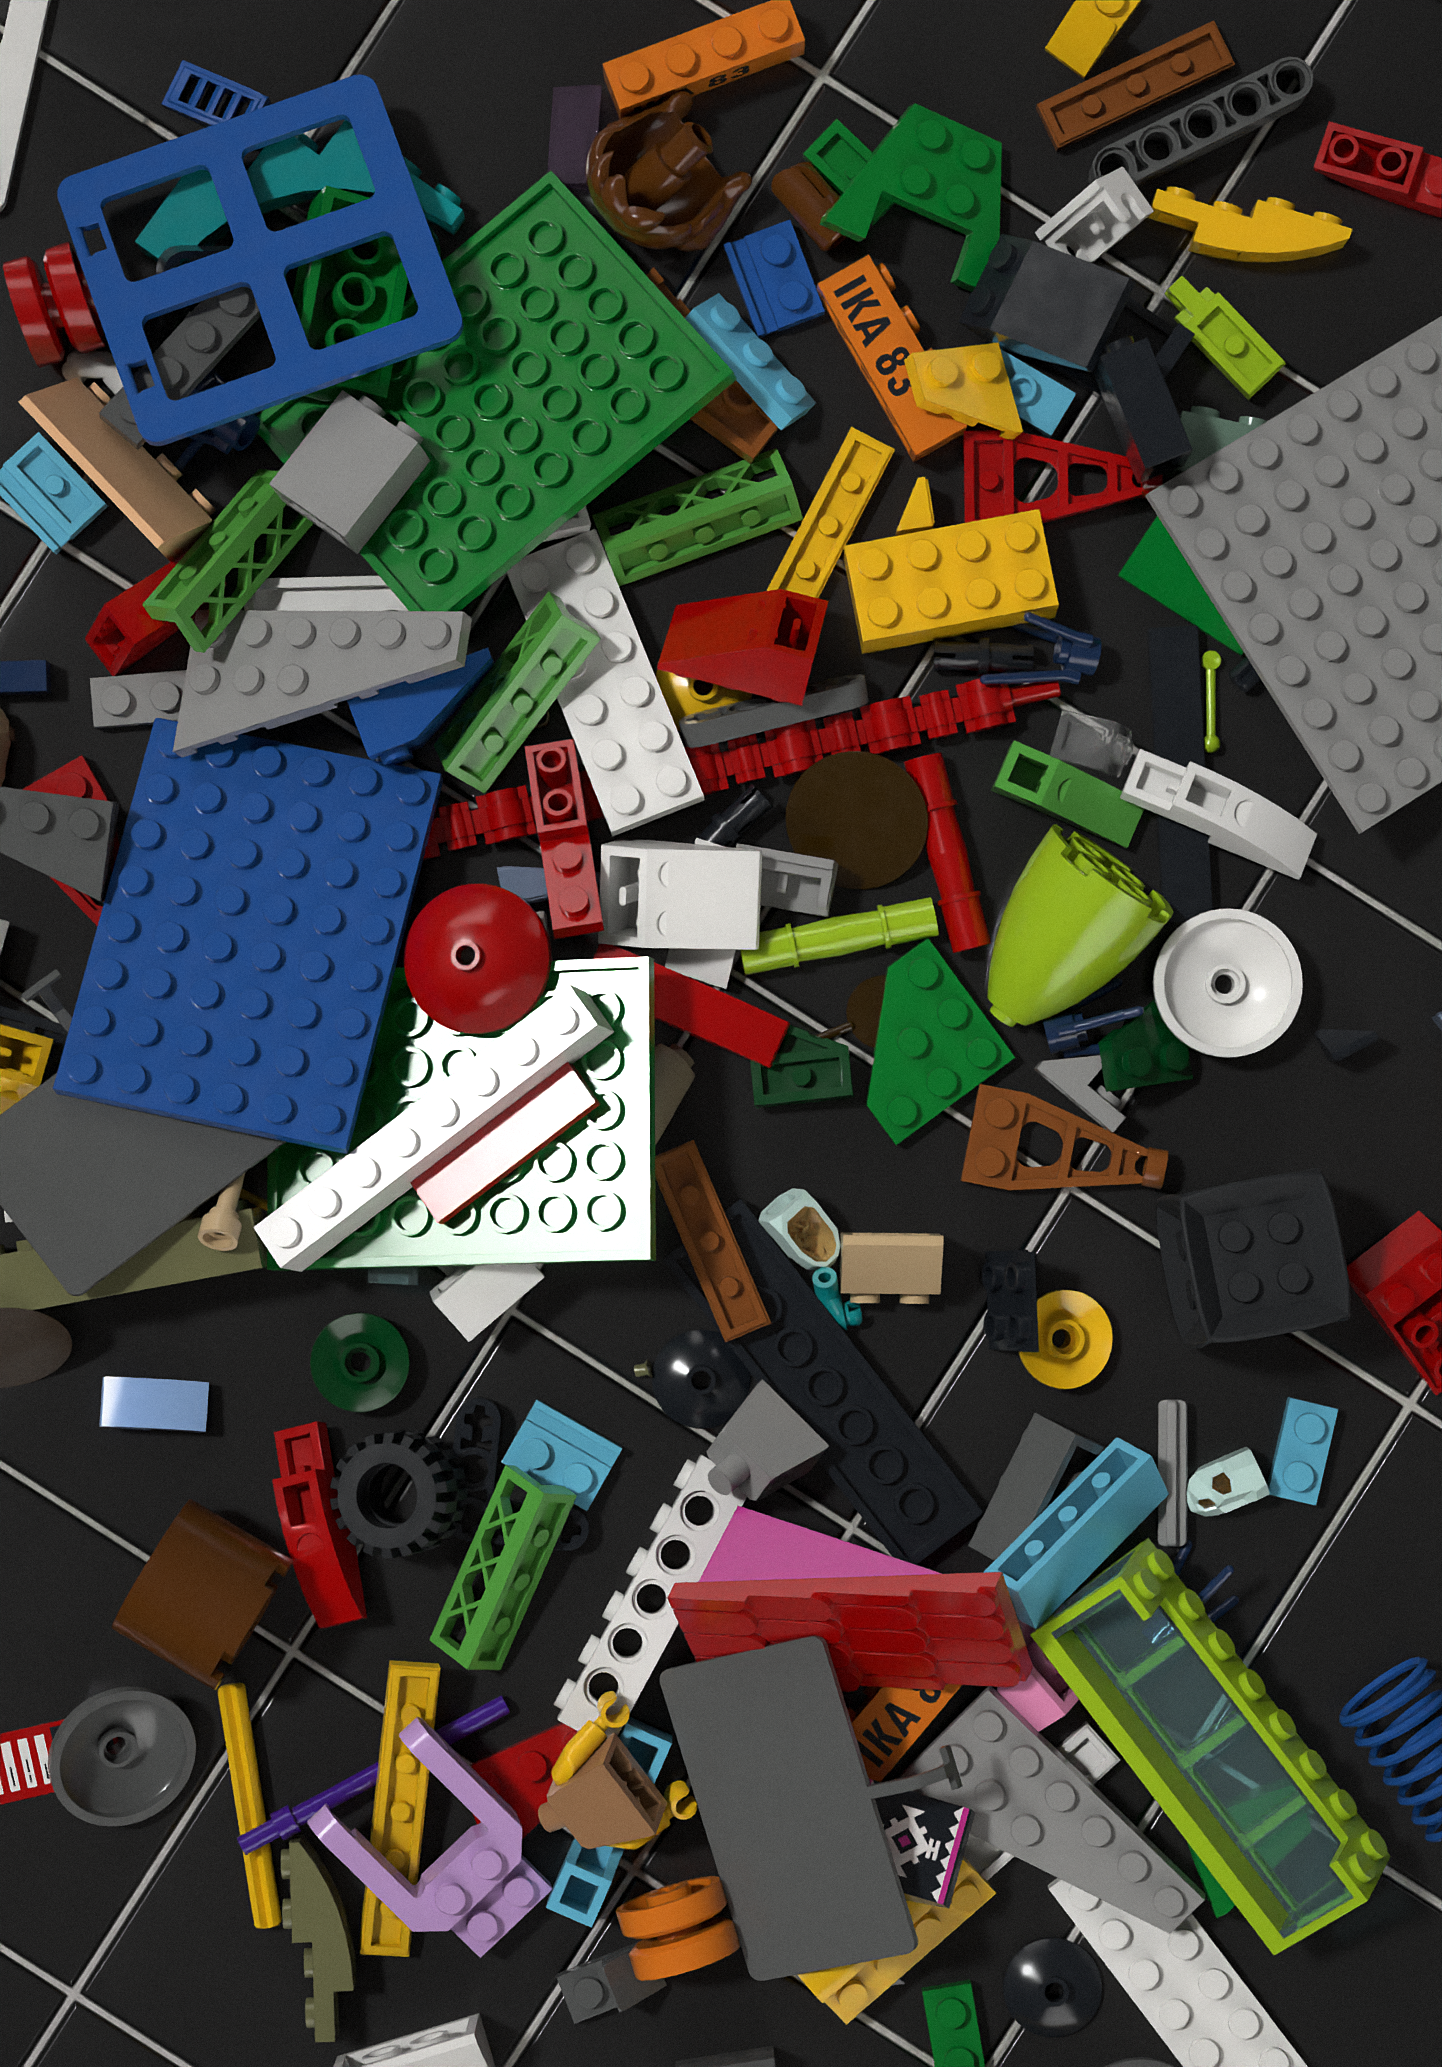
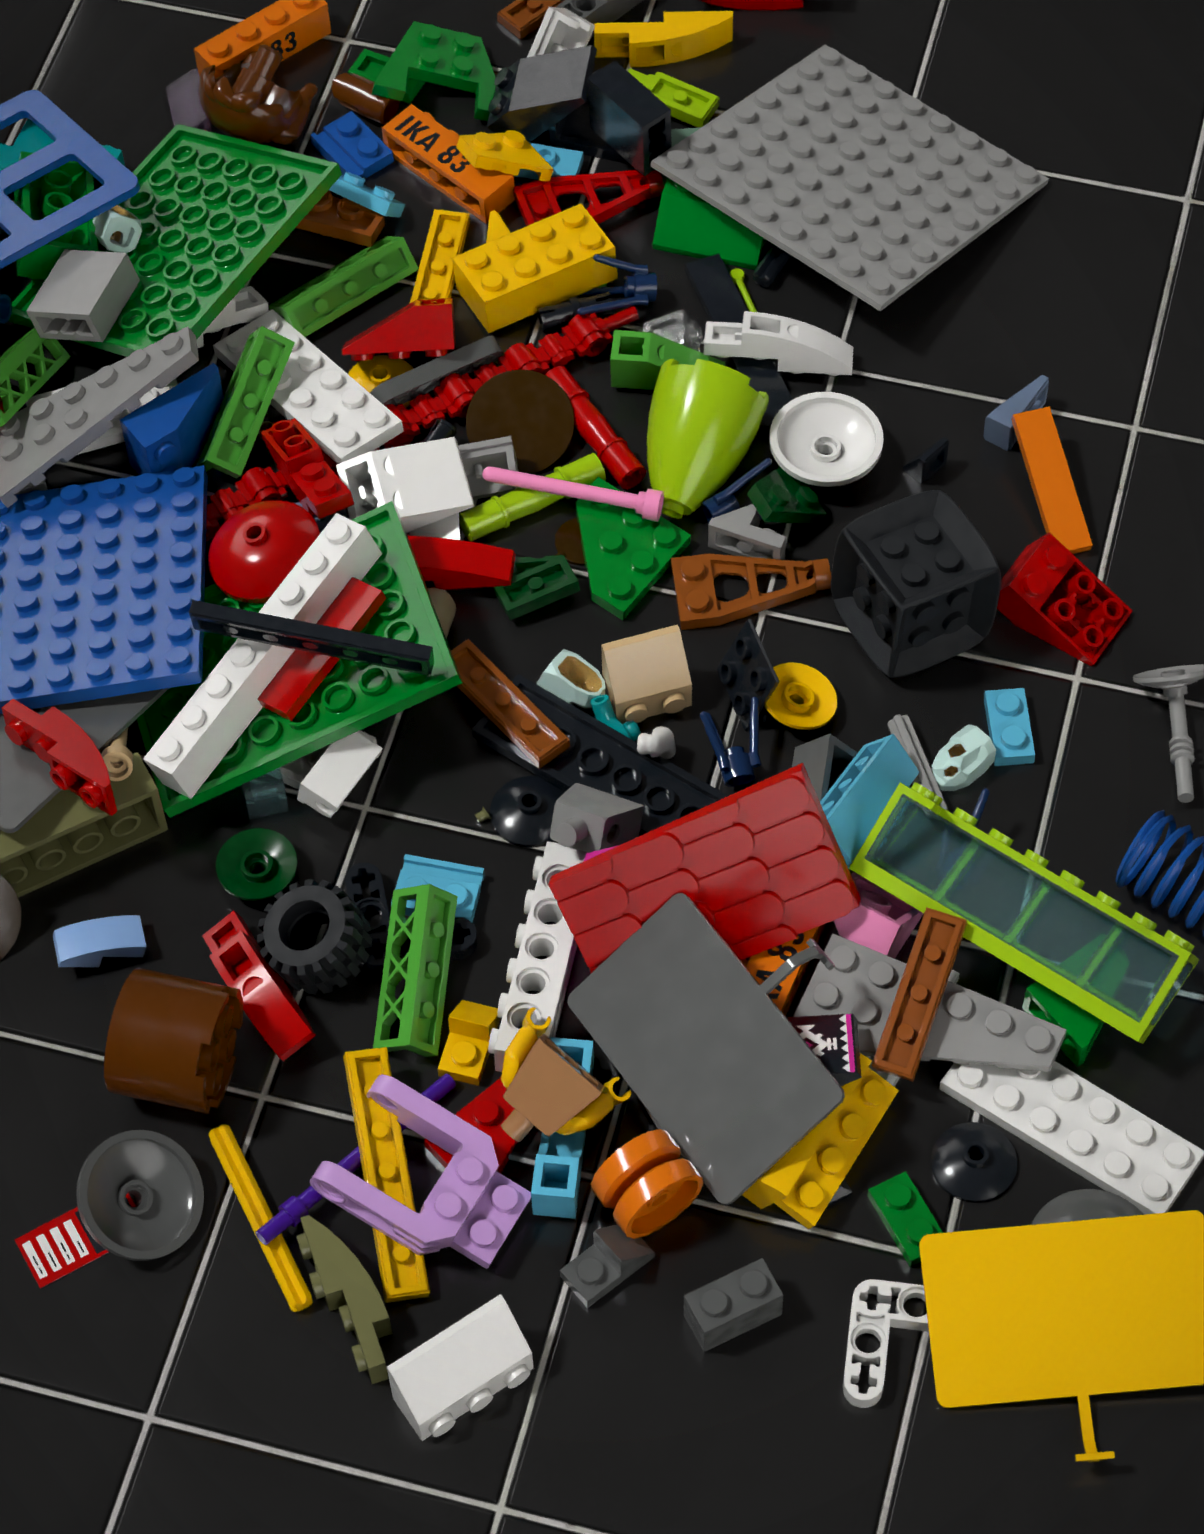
camera: 15 degrees left, 30 degrees down
none -> red slope [1,699,118,816]
none -> light aqua rock [93,205,142,253]
none -> black tile [189,600,434,676]
none -> yellow slope [438,1000,501,1086]
none -> bright pink piece [482,466,664,522]
none -> white arm [637,726,676,759]
none -> dark blue plant [700,697,762,787]
none -> dark orange tile [871,907,968,1082]

